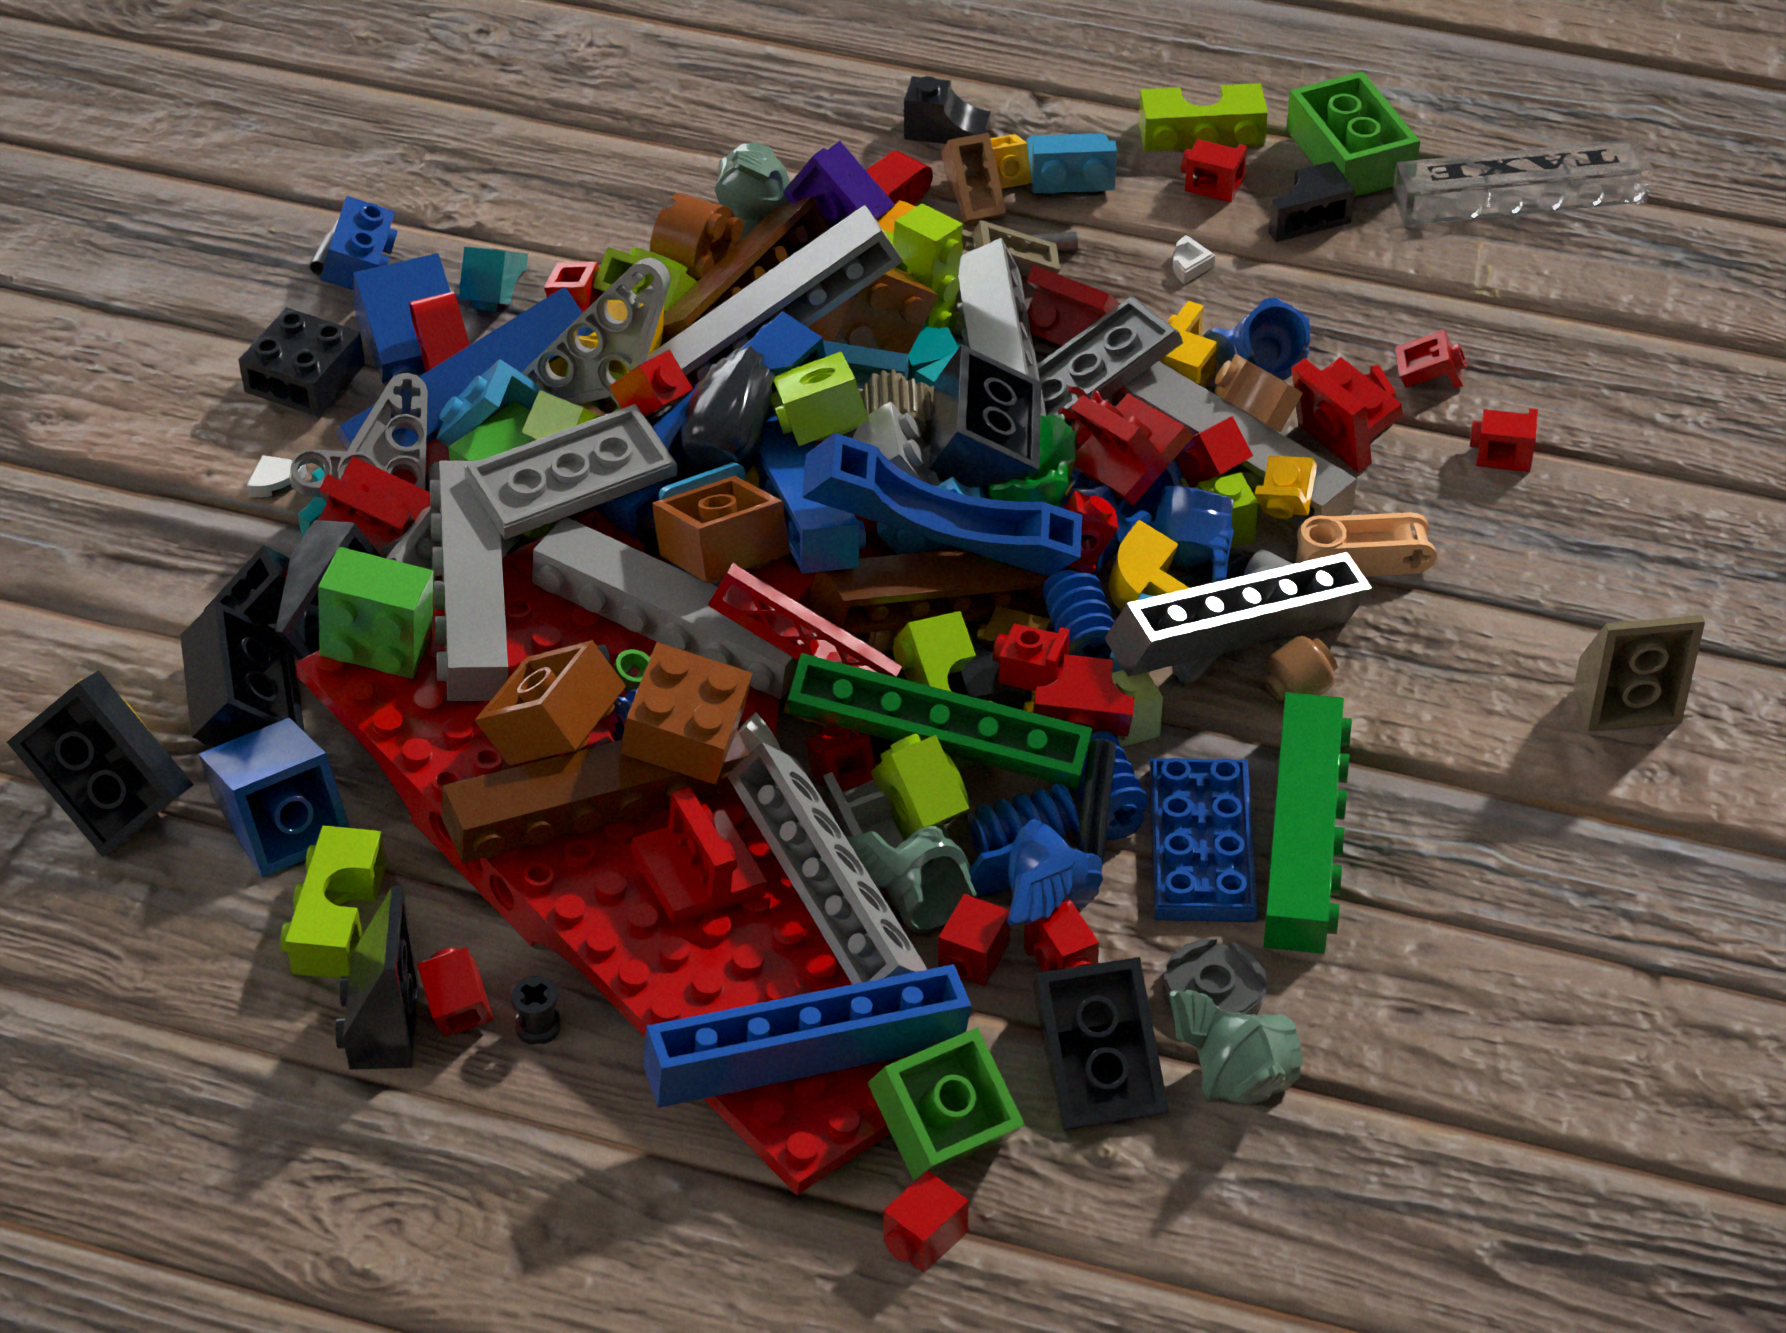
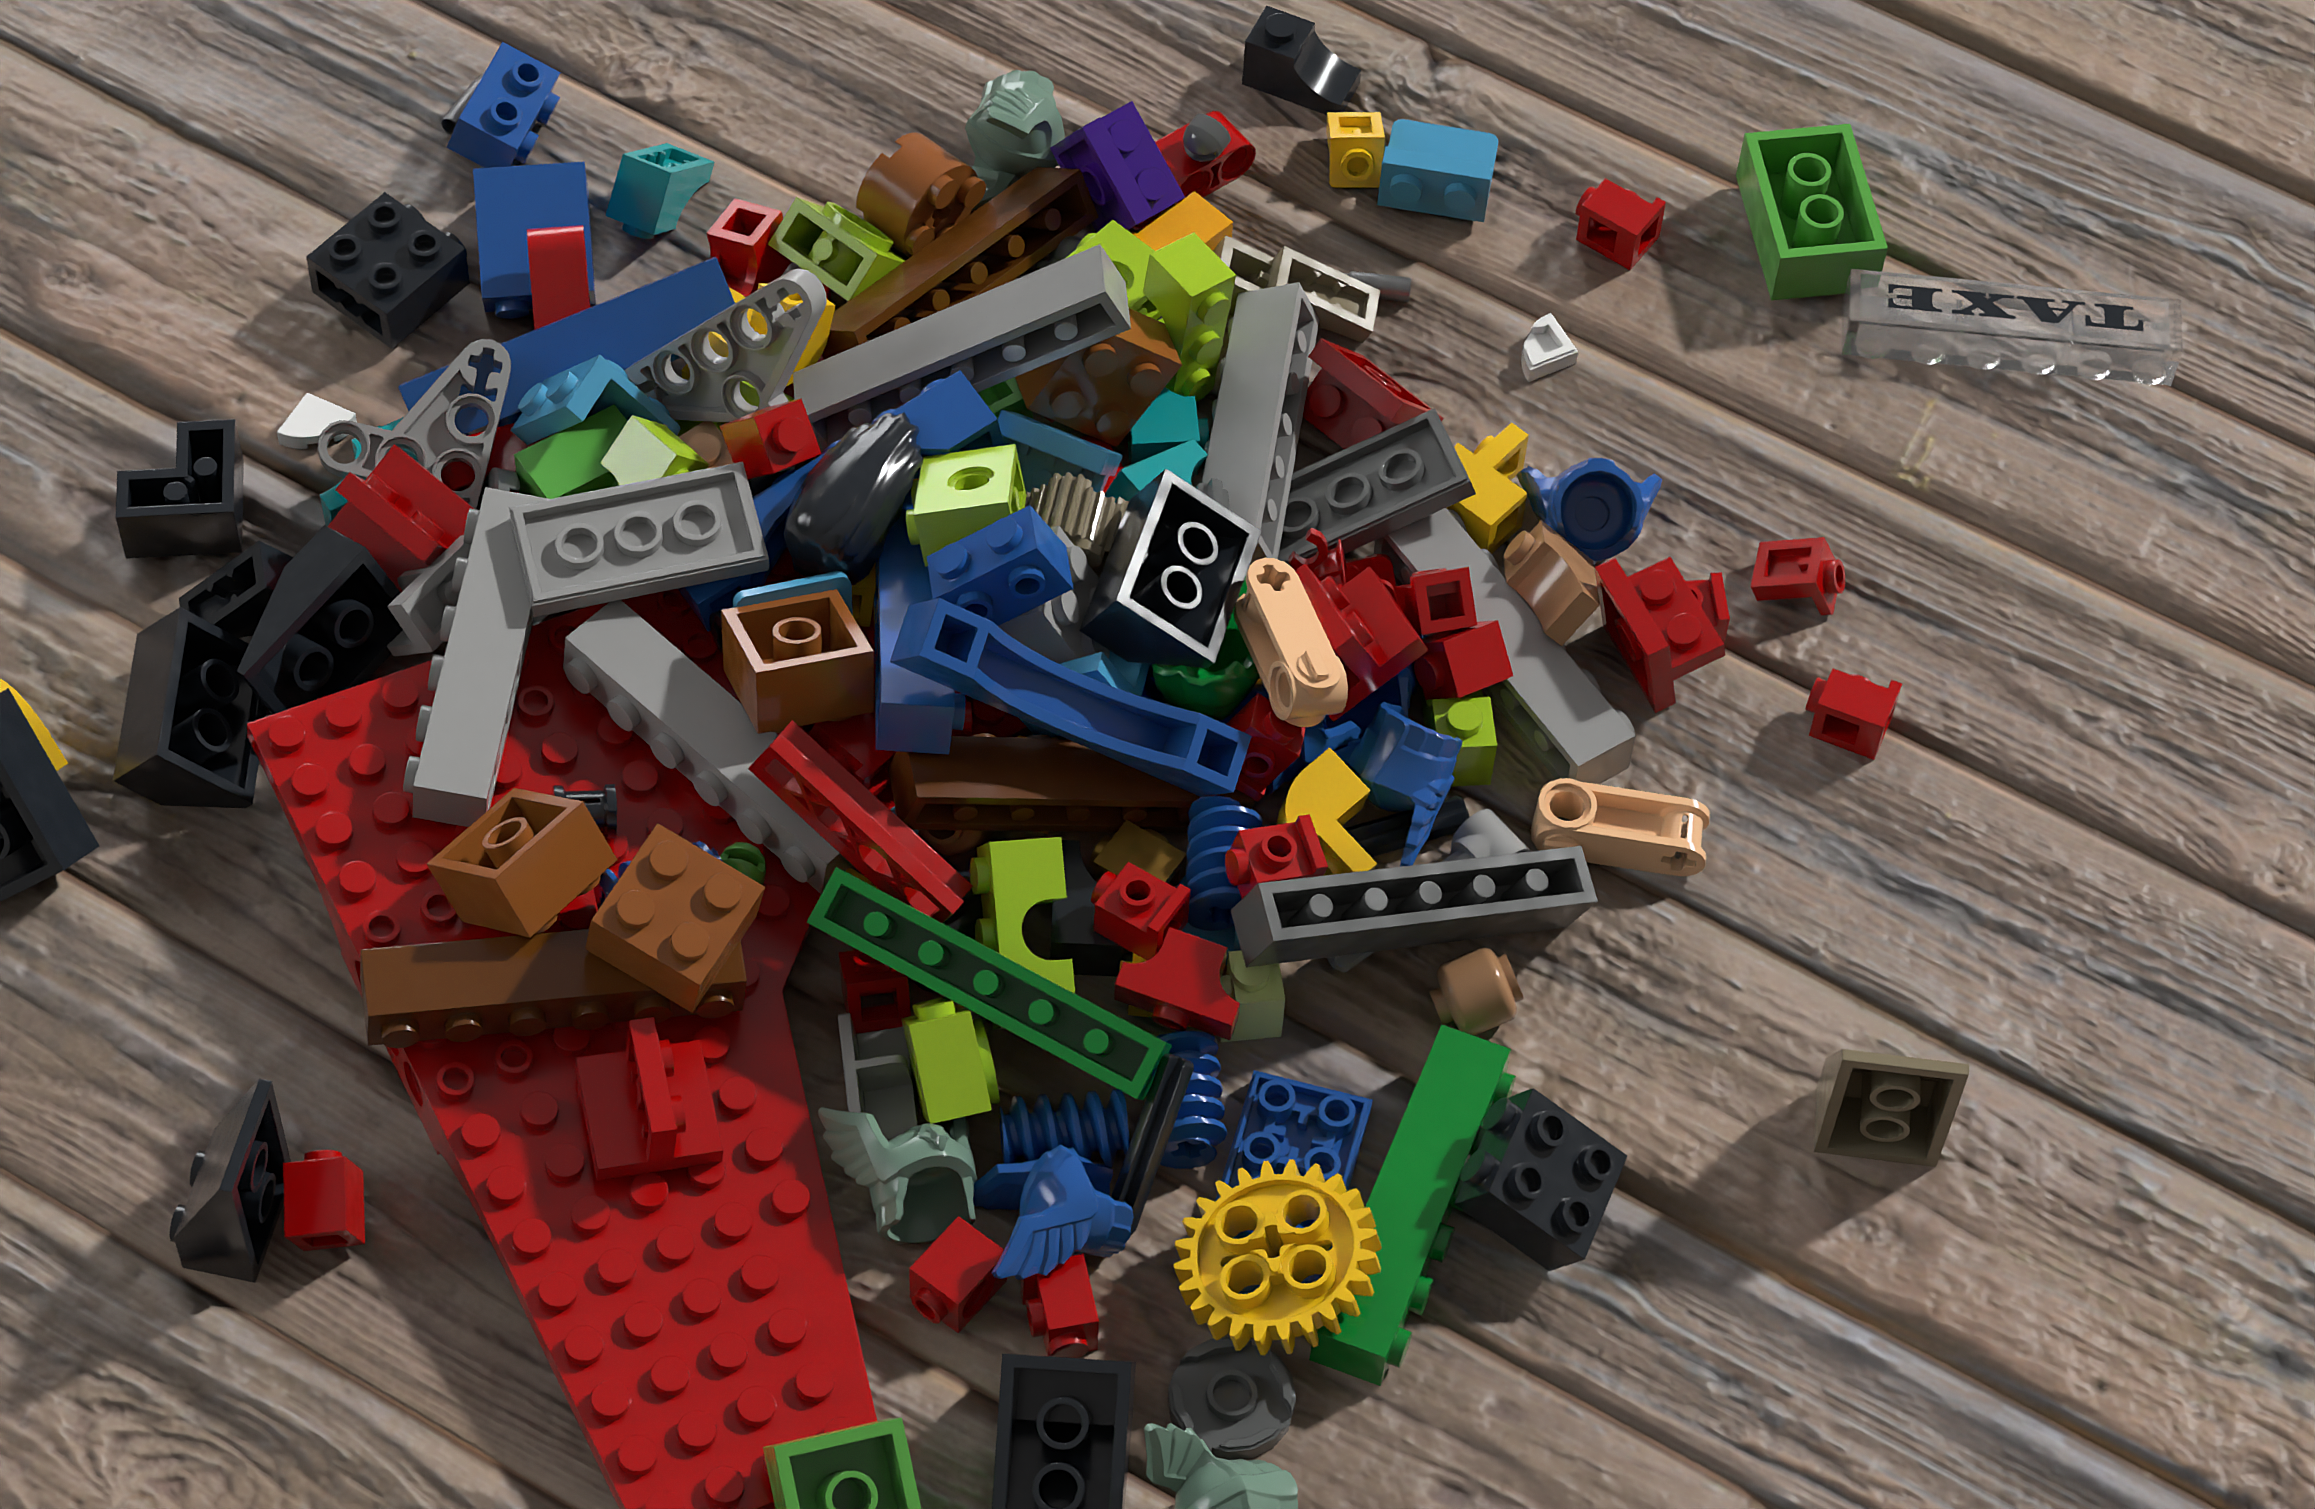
camera: 10 degrees right, 10 degrees up
blue slope [198,718,350,878] -> none
lime arch [280,825,387,979] -> none
bright green brick [318,547,433,679] -> none
black bush [510,976,561,1045] -> none
bright green hinge [613,649,650,693] -> none
blue brick [643,964,972,1108] -> none
light grey brick [727,742,928,984] -> none
white tile [738,713,781,753] -> none
medium nougat arch [941,133,1006,224] -> none
lime arch [1138,83,1268,152] -> none
yellow bracket [1254,456,1317,519] -> none
black arch [1269,161,1355,242] -> none
none -> black brick [115,419,244,559]
none -> blue brick [927,505,1073,626]
none -> yellow gear [1174,1159,1382,1355]
none -> dark grey hinge [1183,114,1231,162]
none -> red brick [1225,814,1328,899]
none -> light nougat piece [1233,558,1348,727]
none -> red brick [1395,567,1478,635]
none -> black brick [1454,1088,1628,1271]

